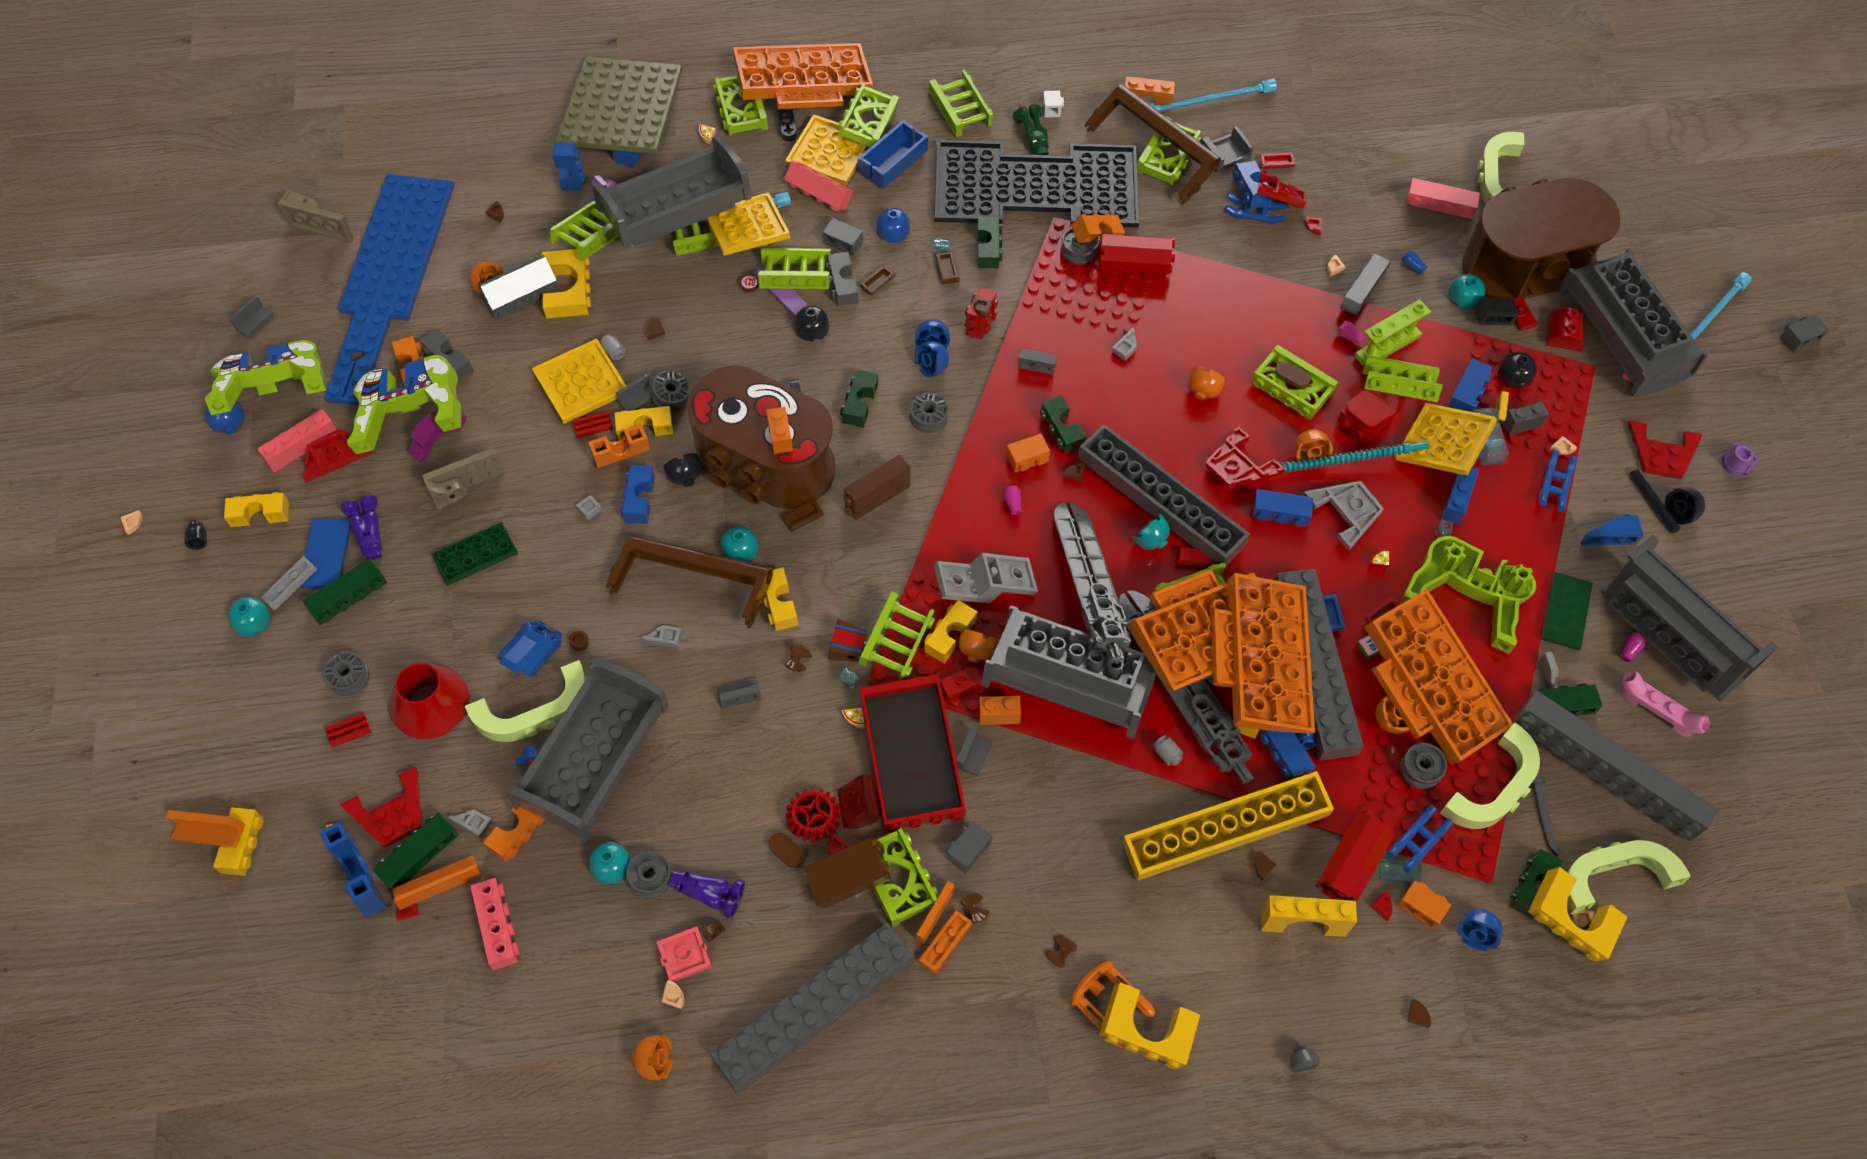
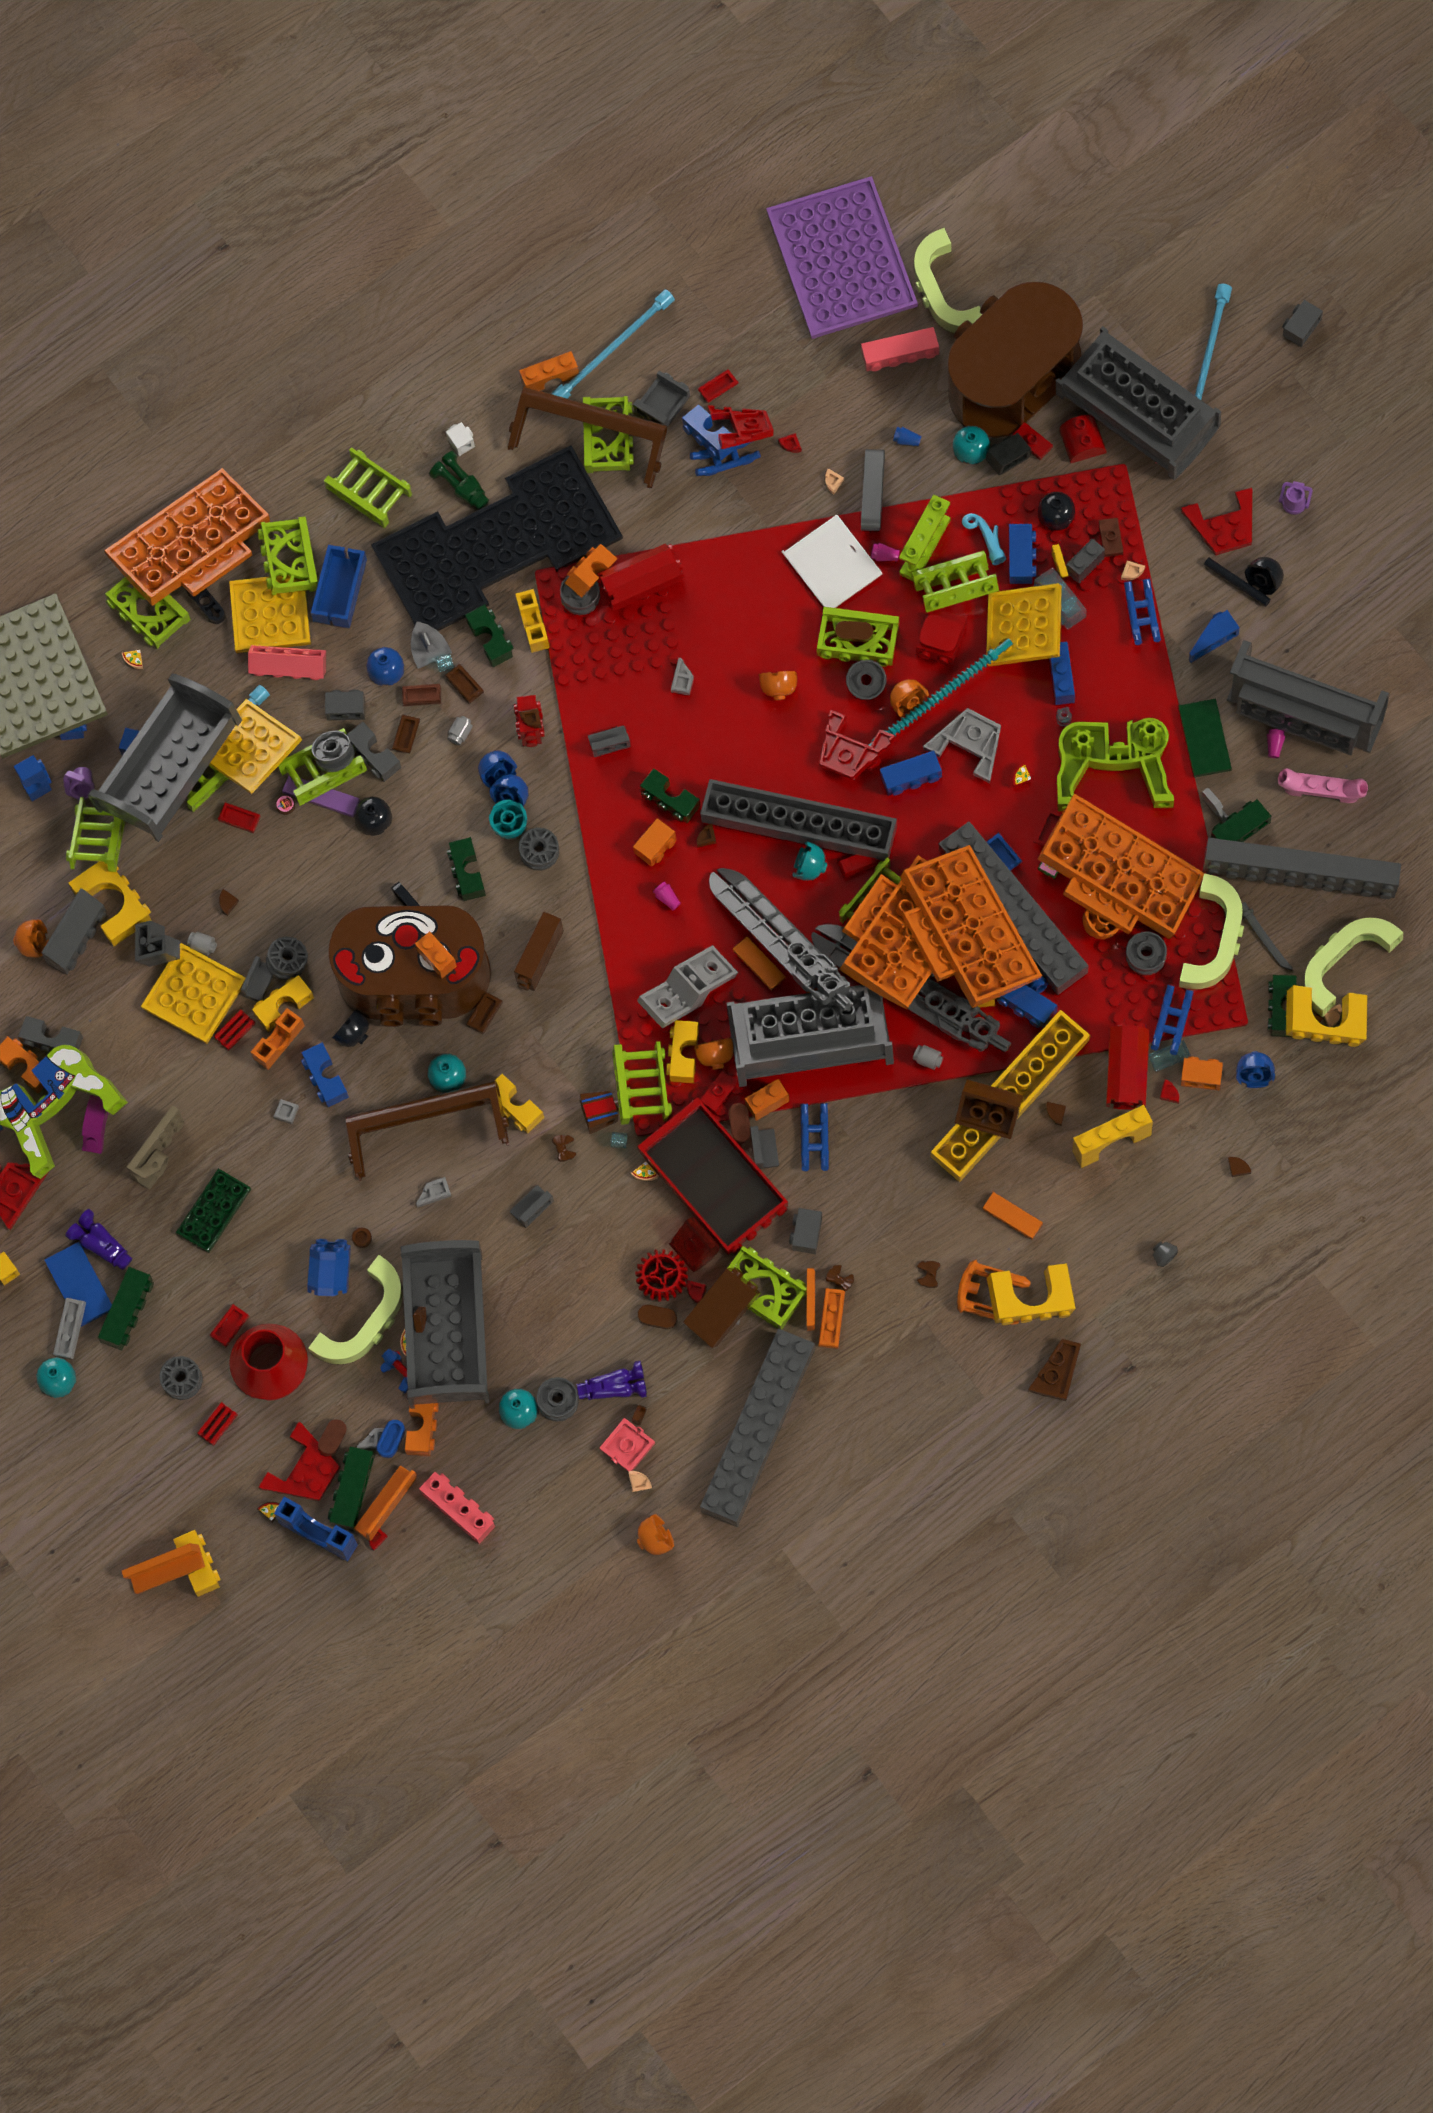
camera: 20 degrees left, 10 degrees up
none -> dark grey brick [135,921,180,967]
none -> red tile [210,1304,249,1347]
none -> red tile [218,802,261,834]
none -> dark grey wheel [311,731,355,772]
none -> copper tile [318,1419,347,1456]
none -> blue tile [377,1420,405,1458]
none -> copper tile [402,684,441,706]
none -> flat silver shield [411,621,452,669]
none -> reddish brown tile [413,1306,426,1333]
none -> light grey brick [447,716,473,745]
none -> teal cylinder [489,799,528,839]
none -> yellow arch [515,589,550,653]
none -> copper tile [729,1103,751,1142]
none -> orange tile [733,937,786,991]
none -> medium lavender plate [766,176,918,339]
none -> white piece [782,515,883,608]
none -> blue piece [800,1103,829,1171]
none -> dark grey wheel [846,660,886,700]
none -> reddish brown slope [954,1079,1024,1139]
none -> medium azure plant [962,513,1006,565]
none -> orange tile [983,1192,1043,1240]
none -> reddish brown wing [1028,1339,1081,1401]
none -> copper plate [1099,518,1123,557]

